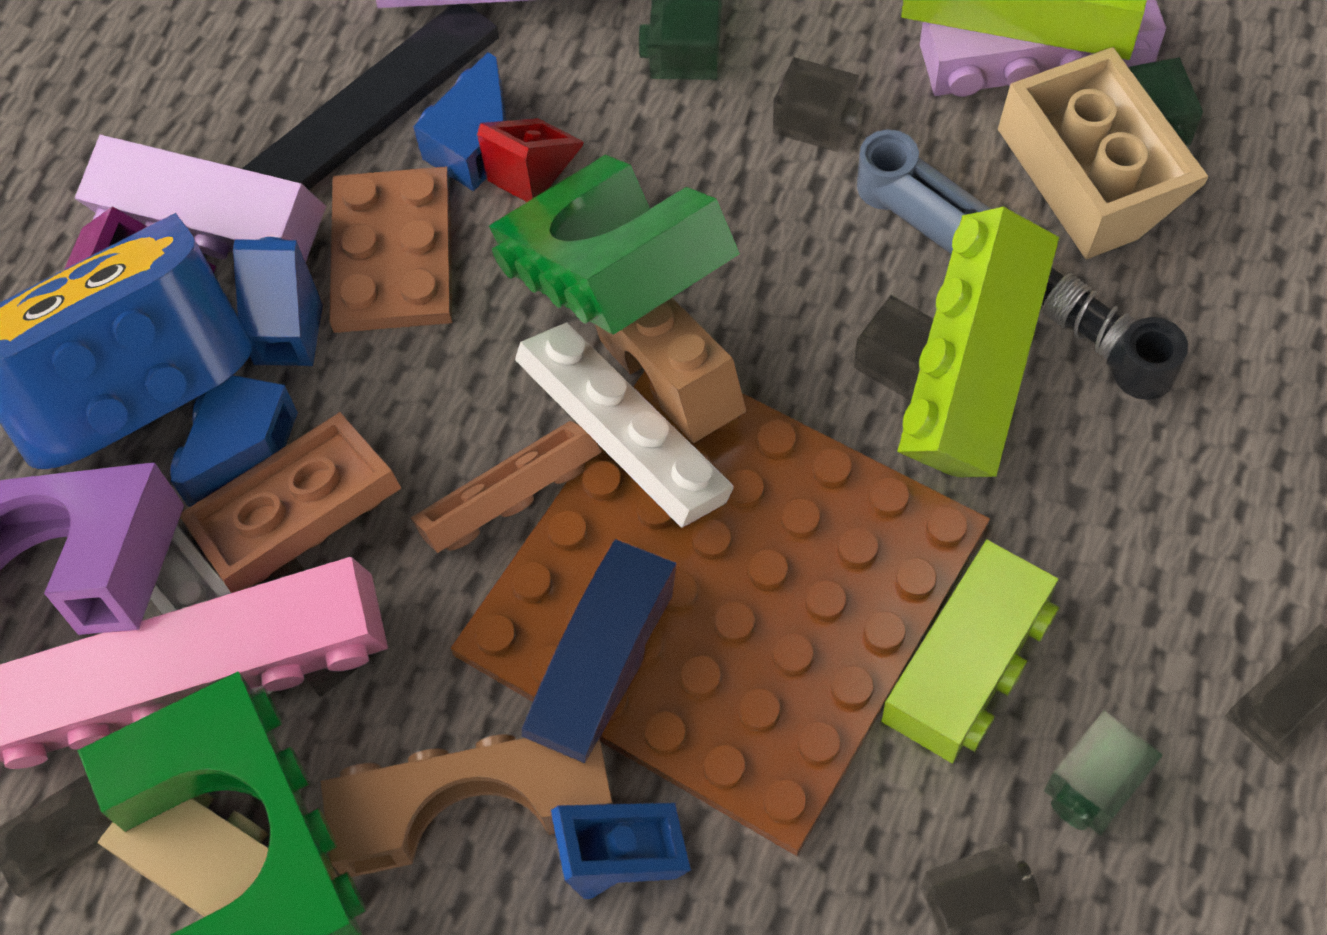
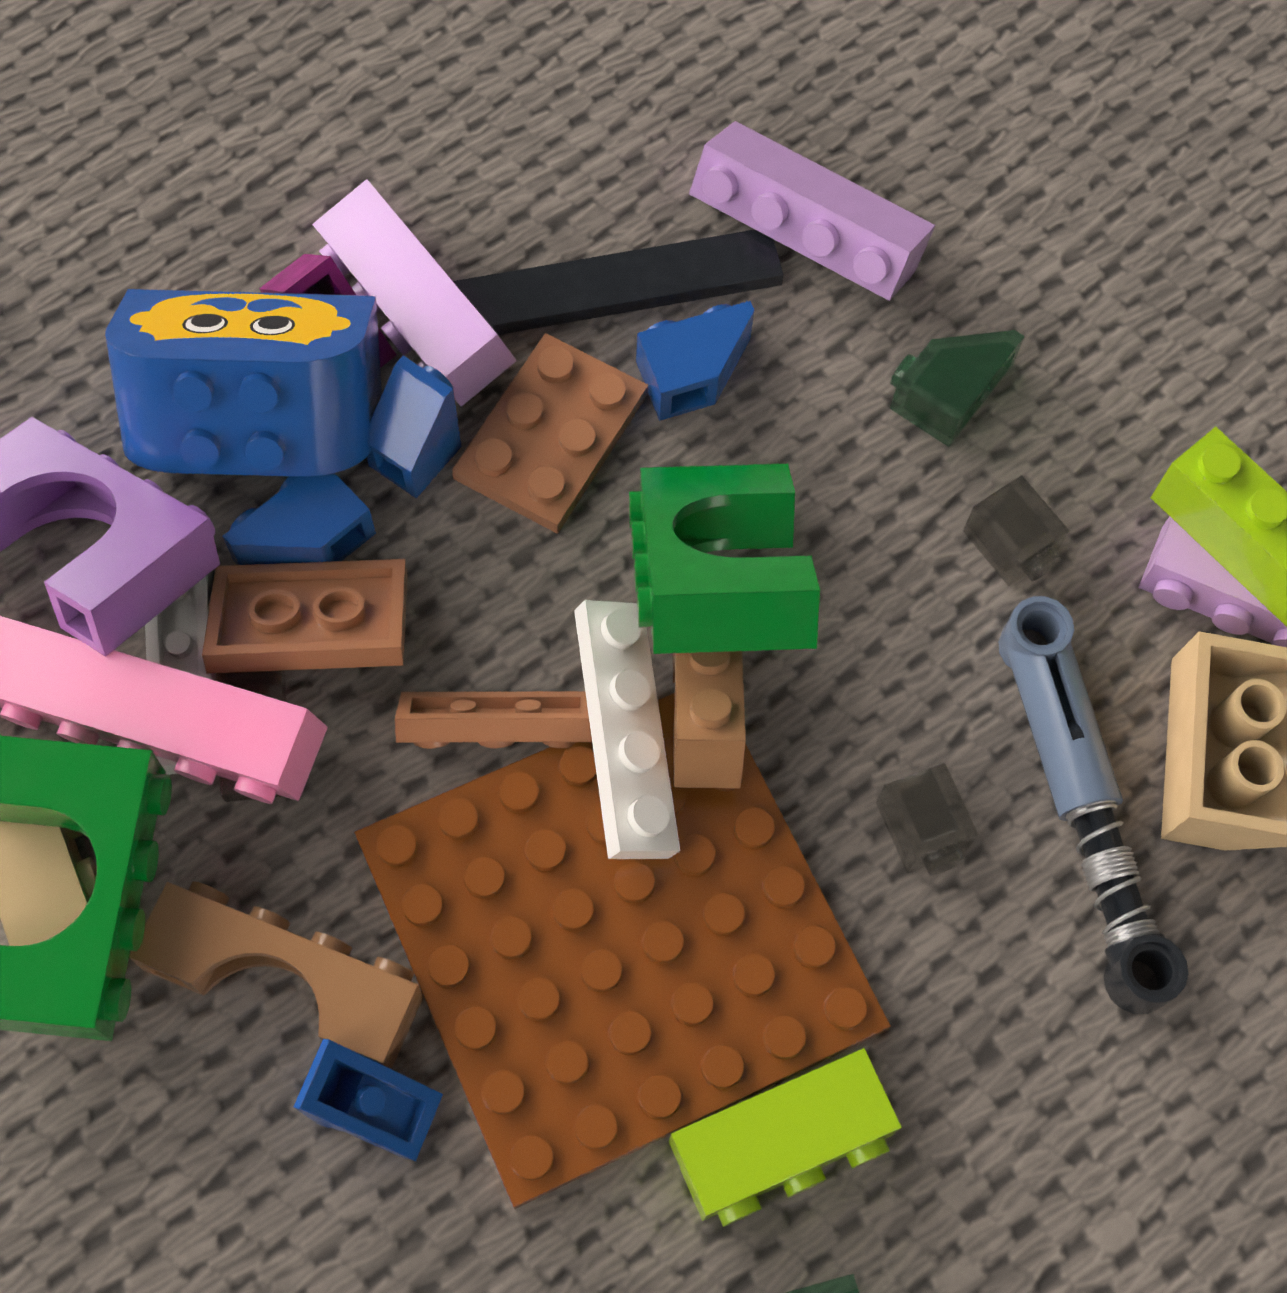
camera: 25 degrees right, 5 degrees up
red slope [477,118,584,202] -> none
dark blue slope [521,539,677,763] -> none
lime brick [897,207,1059,477] -> none

